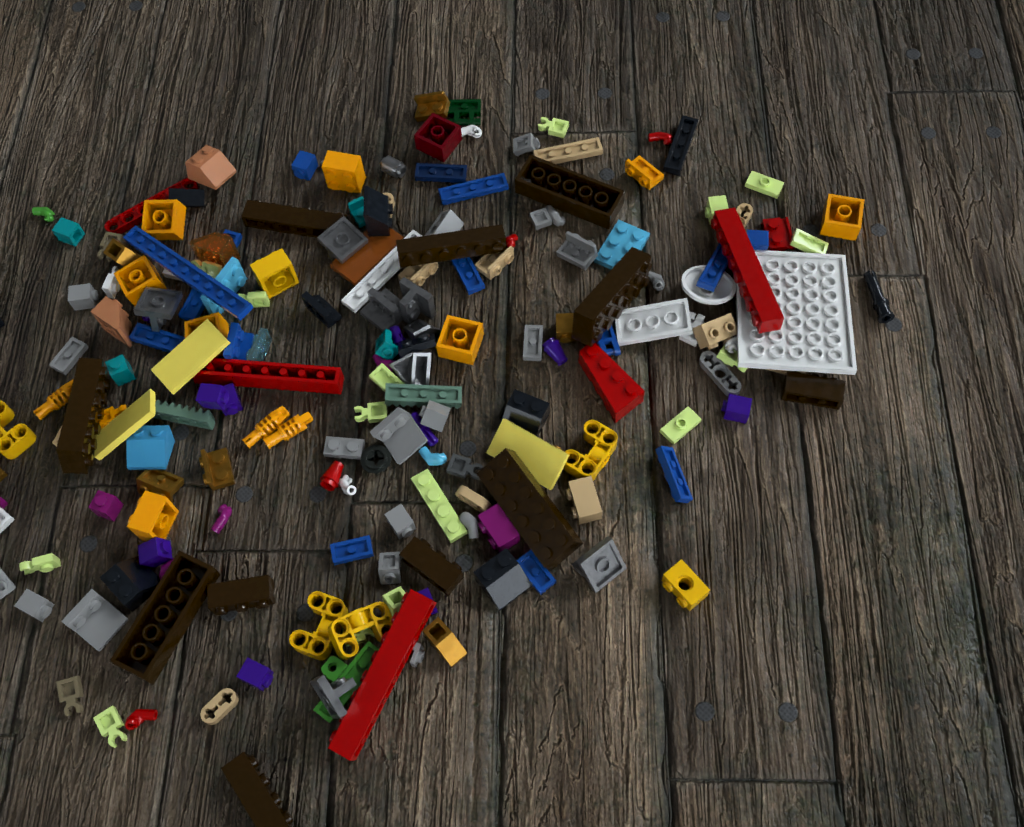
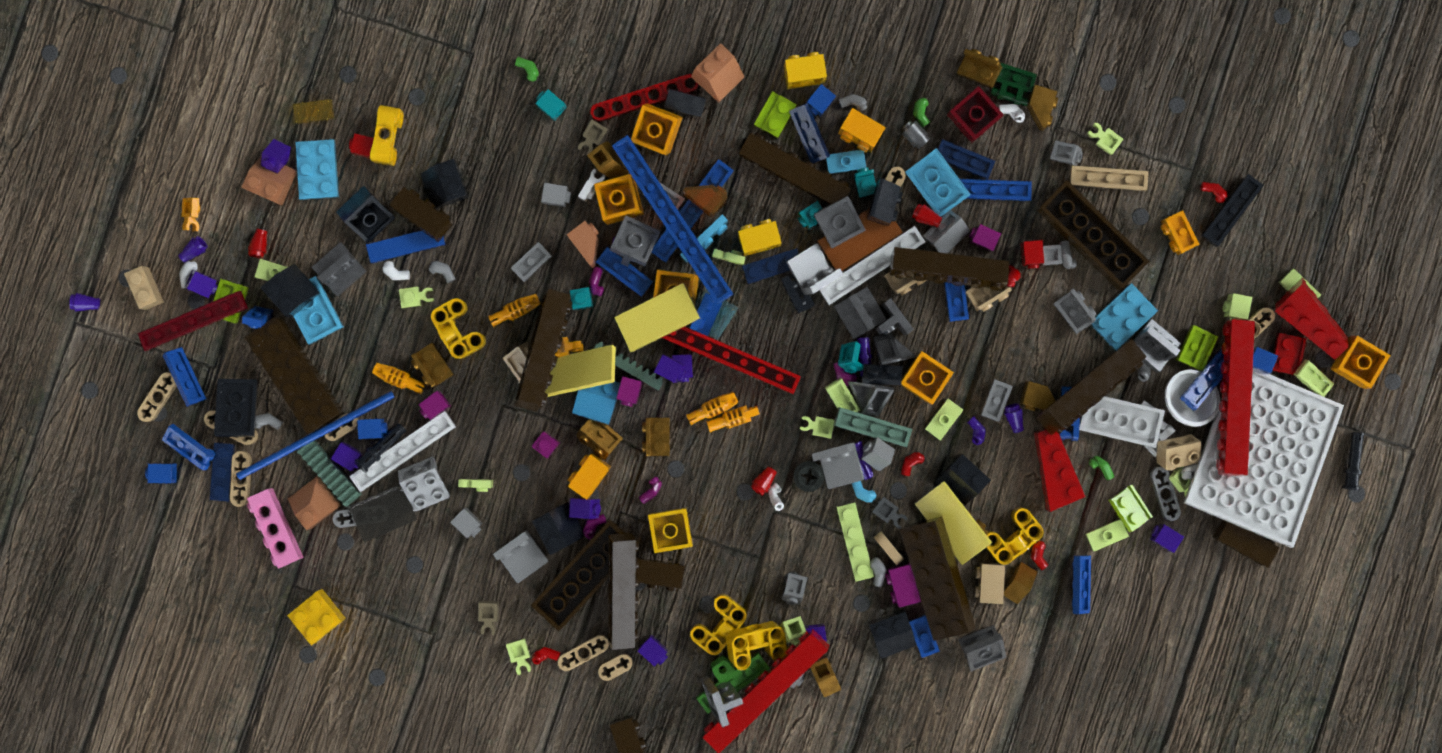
camera: 10 degrees right, 25 degrees up
yellowish green plate [191,260,222,279] -> none
light grey plate [323,436,365,460] -> none
blue plate [330,535,374,566] -> none
light grey brick [384,504,416,539] -> none
dark brown brick [399,536,464,596] -> none
yellow brick [661,559,710,611] -> none
none -> tan beam [558,634,609,671]
none -> magenta arm [589,267,604,297]
none -> brick [608,533,639,650]
none -> magenta brick [617,376,643,407]
none -> yellow brick [648,507,693,553]
none -> dark blue plate [742,248,799,284]
none -> lime plate [754,91,797,139]
none -> yellow brick [784,52,827,89]
none -> bracket [787,243,844,295]
none -> dark blue plate [789,103,830,163]
none -> teal bracket [797,201,823,230]
none -> medium azure plate [826,150,866,174]
none -> red arm [901,452,925,476]
none -> medium azure plate [905,148,971,216]
none -> red cone [912,204,942,228]
none -> bright green arm [913,98,930,128]
none -> yellowish green plate [925,398,963,441]
none -> dark purple arm [967,416,986,445]
none -> magenta brick [969,224,1001,253]
none -> pearl gold slope [1004,562,1037,604]
none -> red brick [1020,240,1044,269]
none -> pearl gold slope [1027,85,1058,131]
none -> red arm [1030,541,1049,571]
none -> bright green arm [1088,456,1114,480]
none -> lime plate [1108,485,1153,532]
none -> flat silver bracket [1134,319,1181,373]
none -> lime plate [1176,325,1218,371]
none -> red wedge [1275,277,1349,360]

